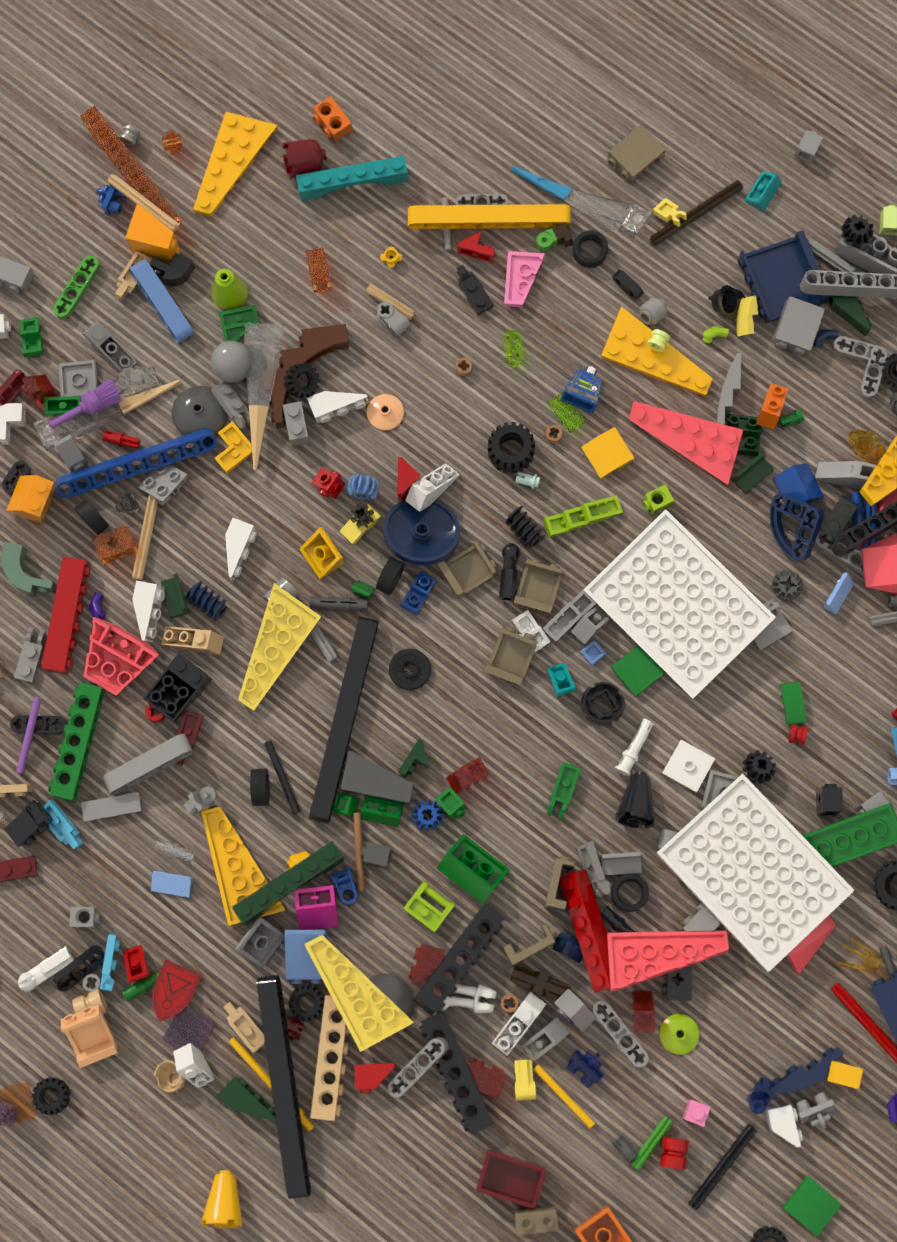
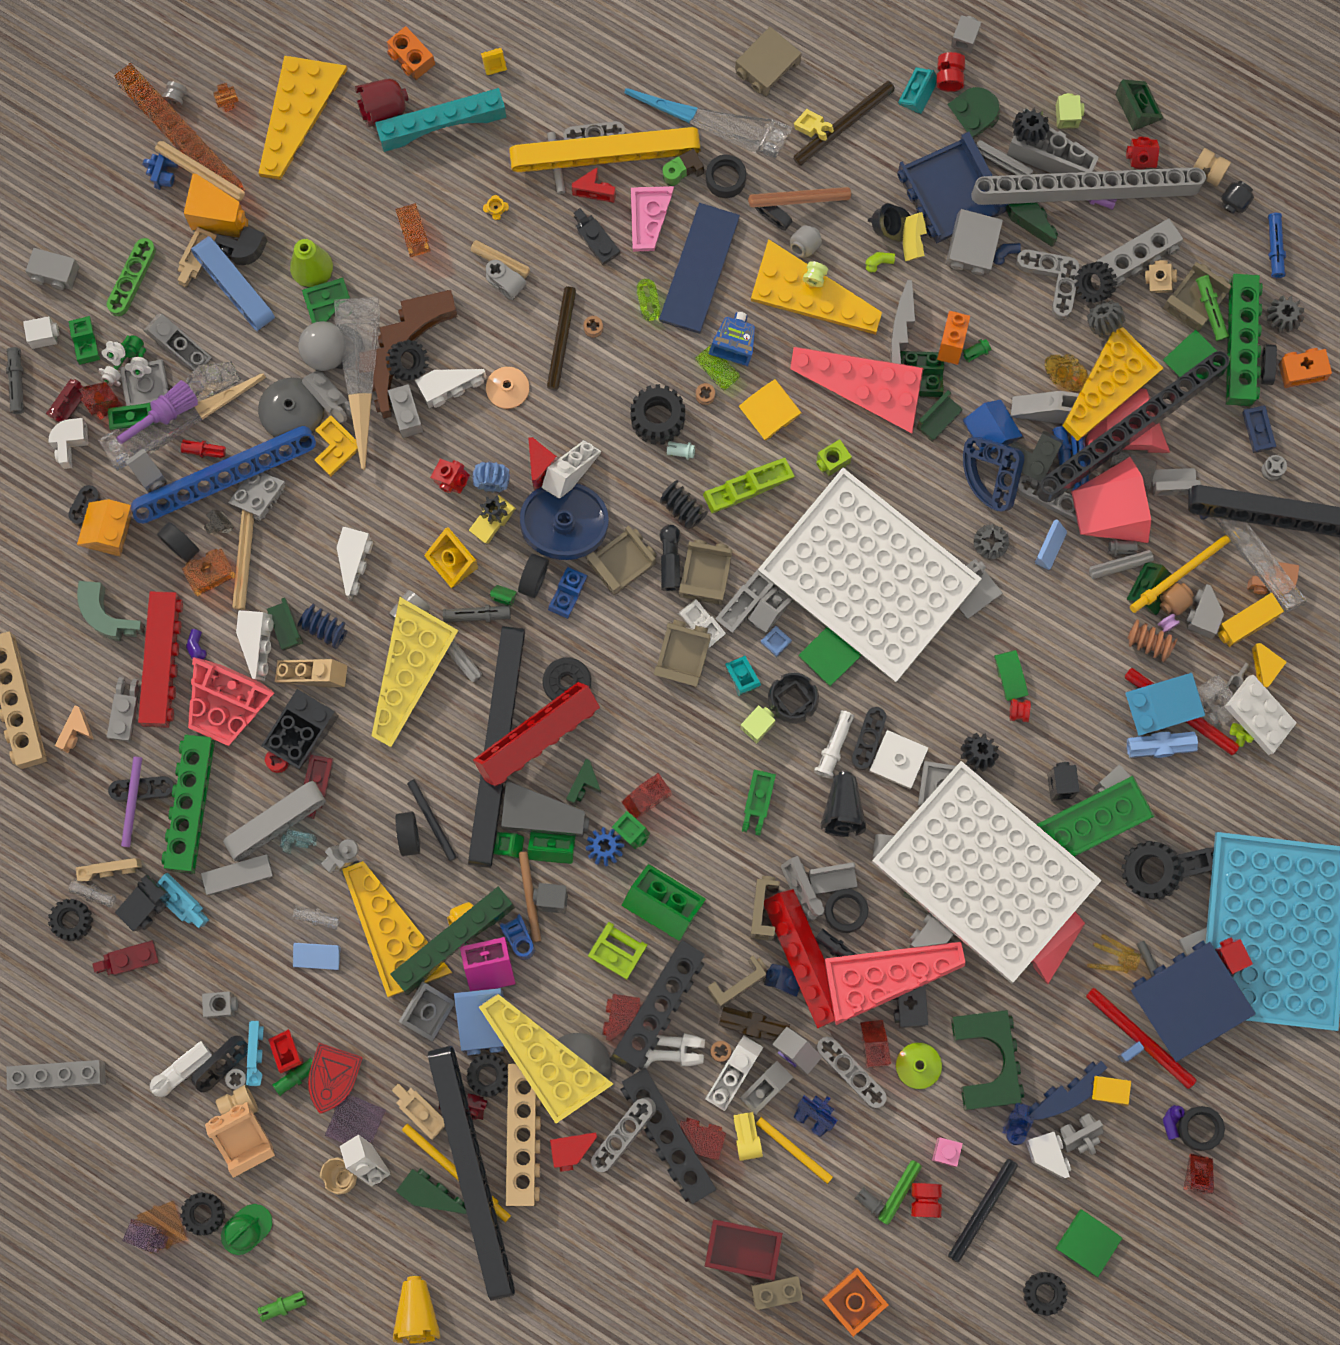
camera: 10 degrees left, 0 degrees up
none -> white plant [98,335,152,387]
none -> green piece [221,1204,272,1255]
none -> bright green pin [257,1291,307,1322]
none -> clear light blue bracket [280,829,317,855]
none -> red brick [473,682,600,786]
none -> yellow tile [481,48,507,75]
none -> dark brown axle [547,286,576,390]
none -> dark blue tile [659,203,740,334]
none -> yellowish green brick [740,705,775,744]
none -> nougat axle [748,187,851,207]
none -> black beam [851,707,886,770]
none -> red wheel [936,52,965,92]
none -> dark green slope [947,87,1001,139]
none -> dark green arch [951,1010,1024,1111]
none -> medium blue tile [1117,1041,1144,1063]

